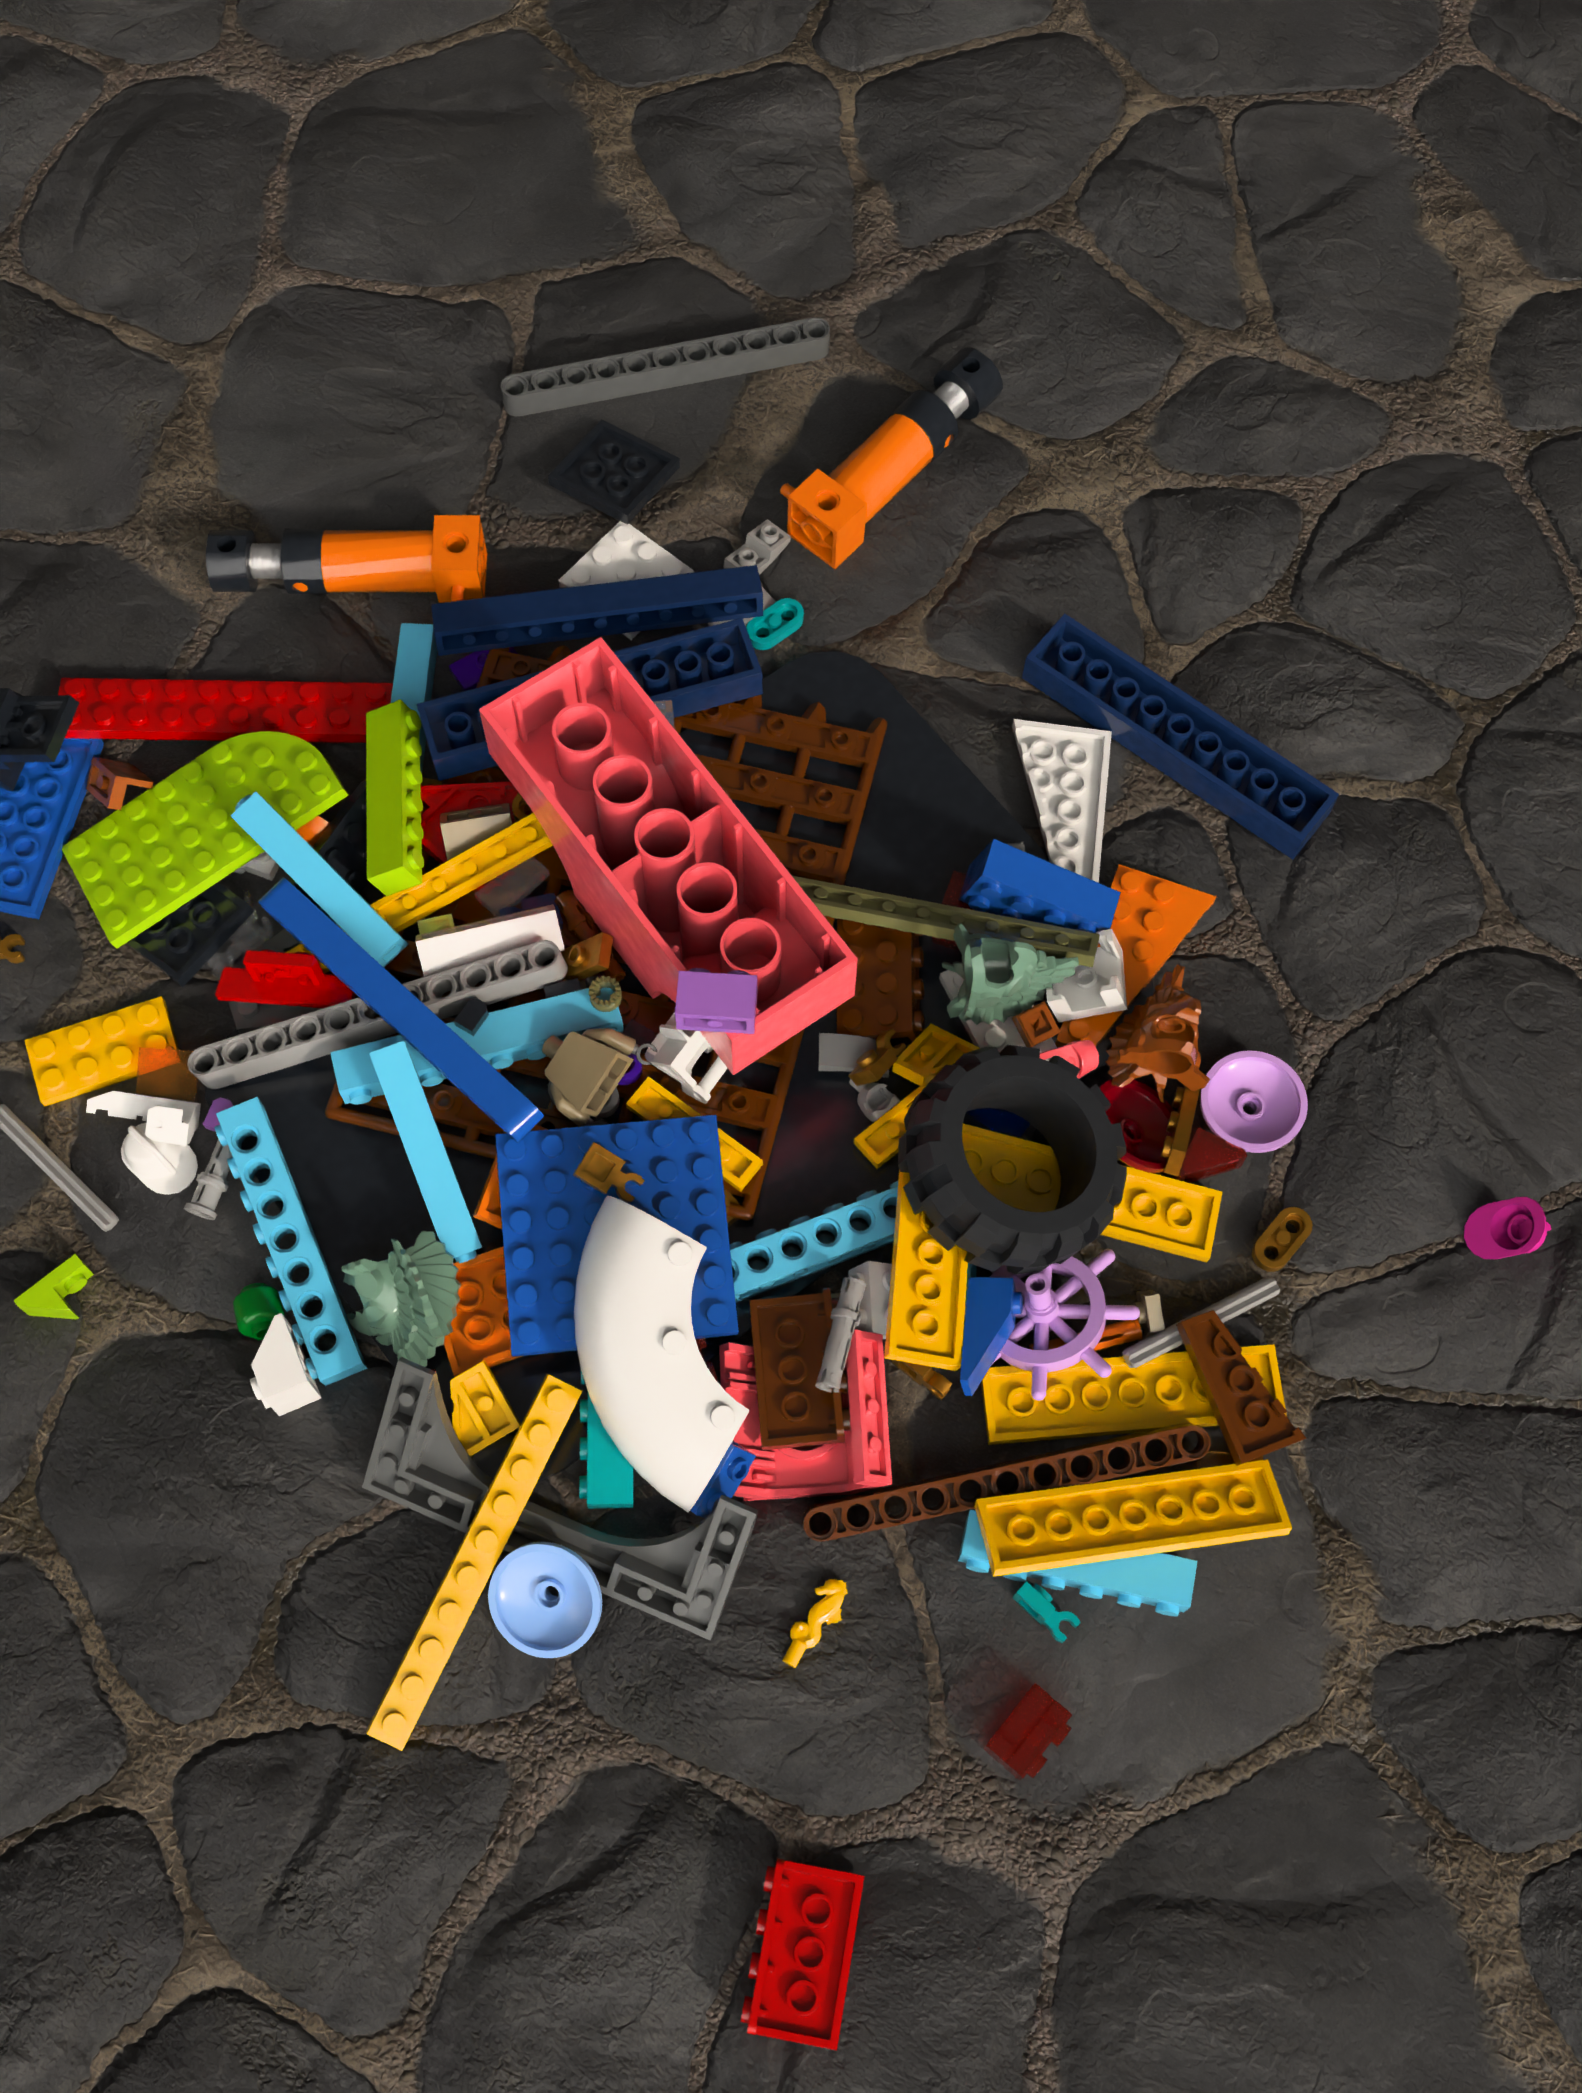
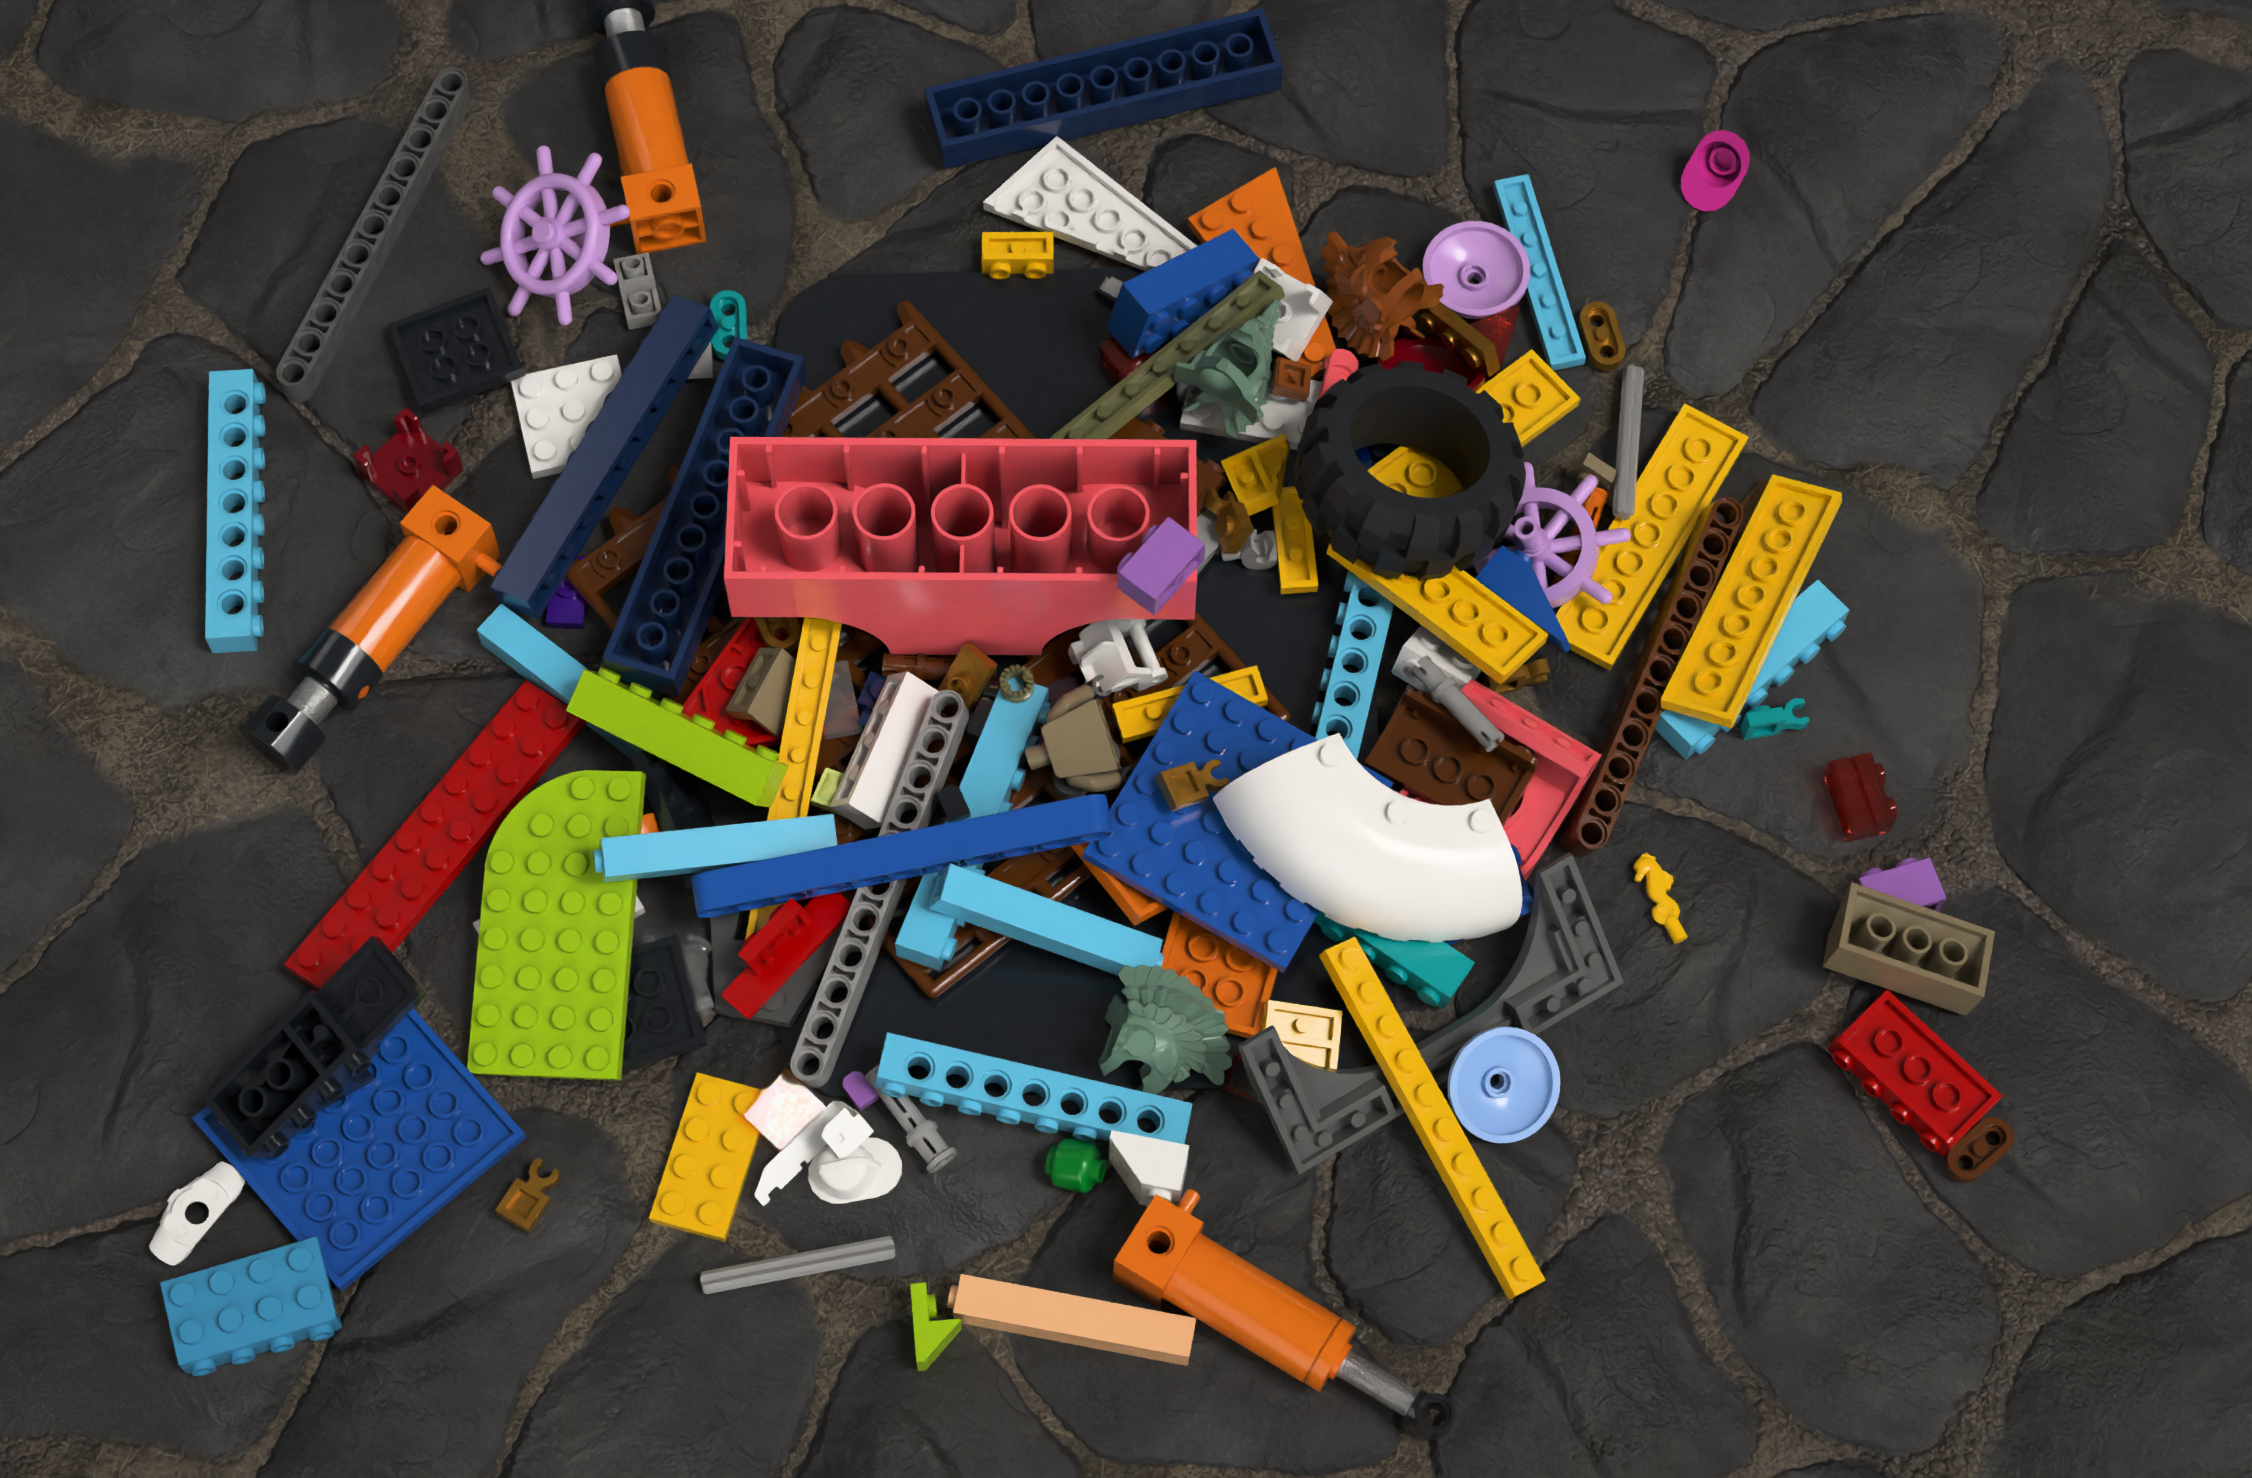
camera: 55 degrees left, 0 degrees up
dark orange panel [86,757,154,810] -> none
reddish brown wing [1176,1310,1307,1466] -> none
none -> medium azure brick [205,369,266,653]
none -> dark red panel [353,407,464,515]
none -> lavender piece [480,145,630,326]
none -> light nougat brick [947,1274,1196,1366]
none -> yellow bracket [982,232,1054,279]
none -> orange piece [1112,1189,1455,1441]
none -> medium azure plate [1493,174,1586,371]
none -> dark tan slope [1822,882,1995,1016]
none -> medium lavender brick [1856,857,1947,912]
none -> reddish brown plate [1944,1117,2014,1183]

